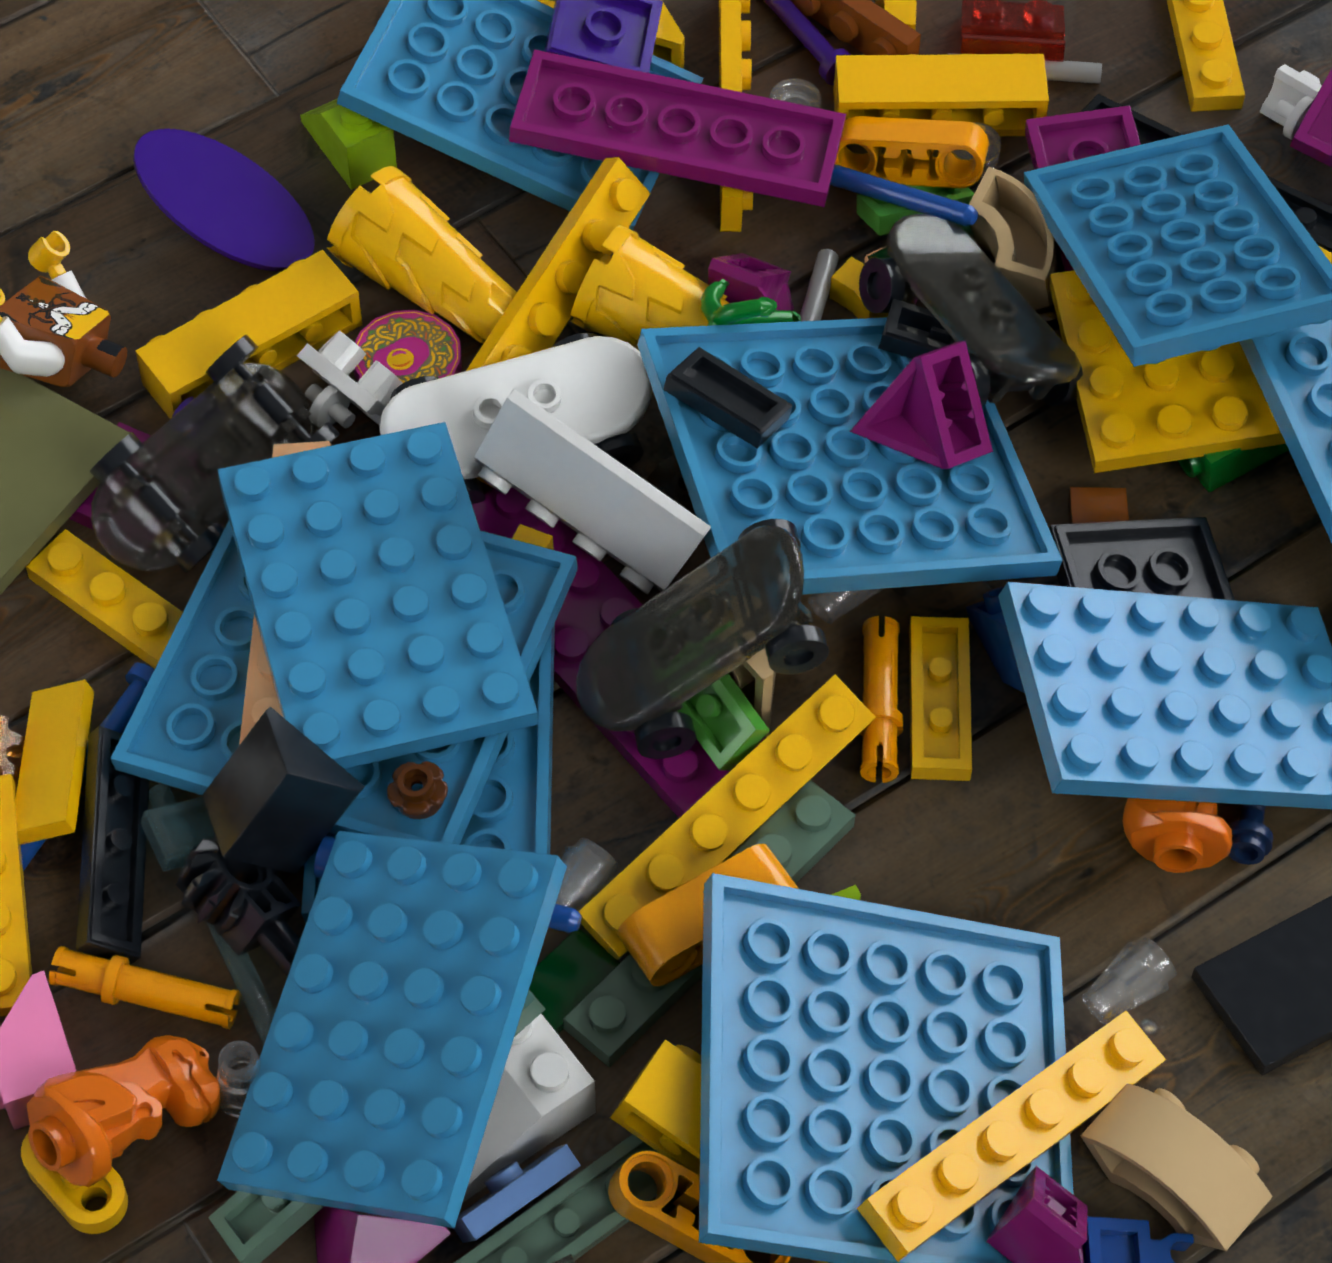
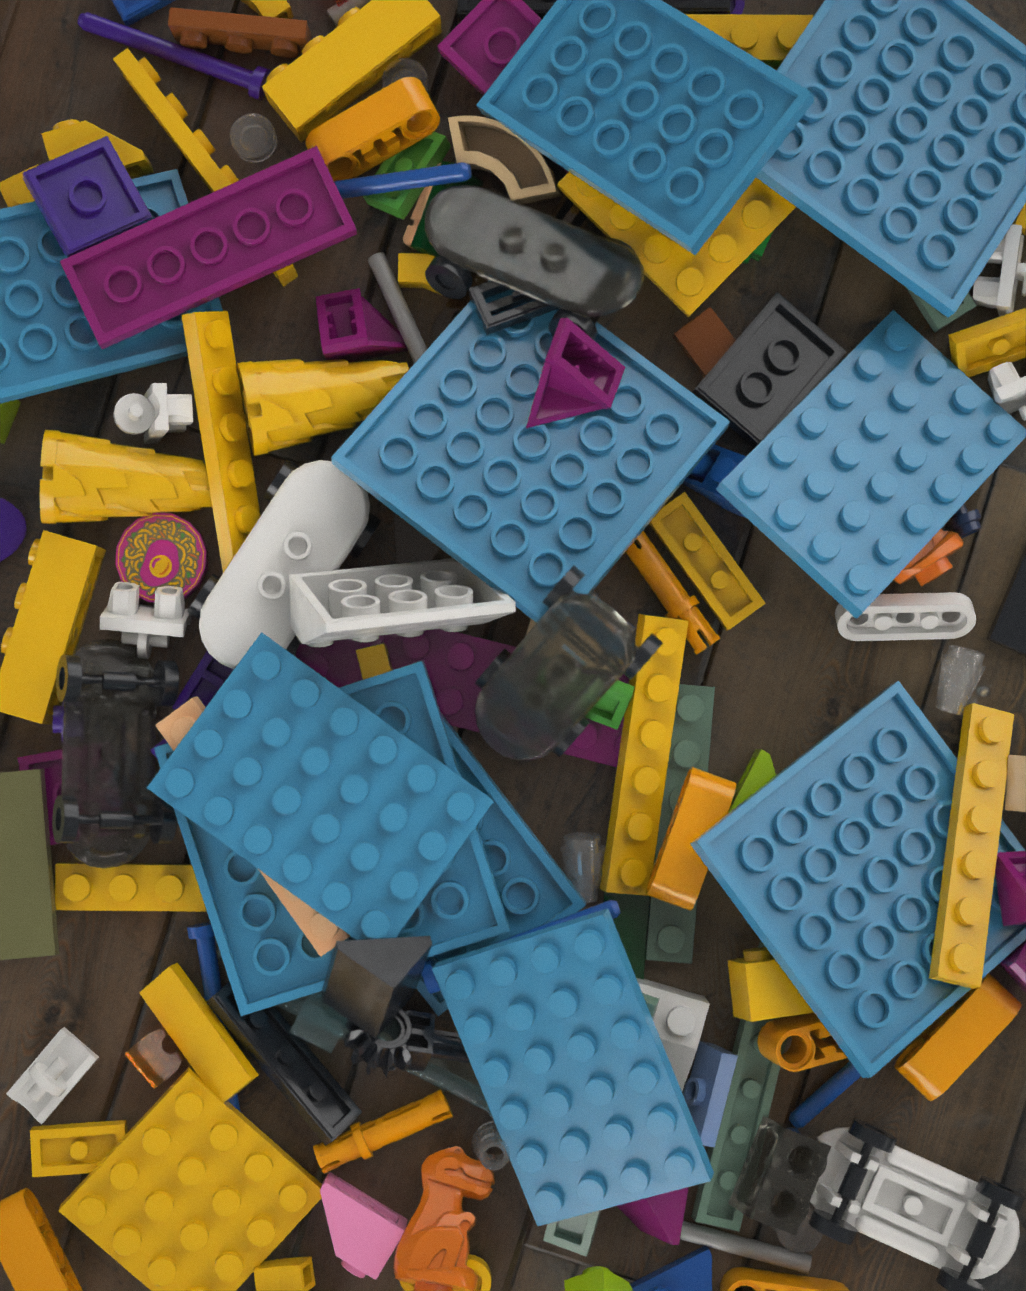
camera: 35 degrees left, 30 degrees up
reddish brown plate [387,761,448,819] -> none
black tile [663,347,793,449] -> none
green piece [701,279,802,326] -> none
none -> white hips [113,383,193,444]
none -> white plate [835,592,976,641]

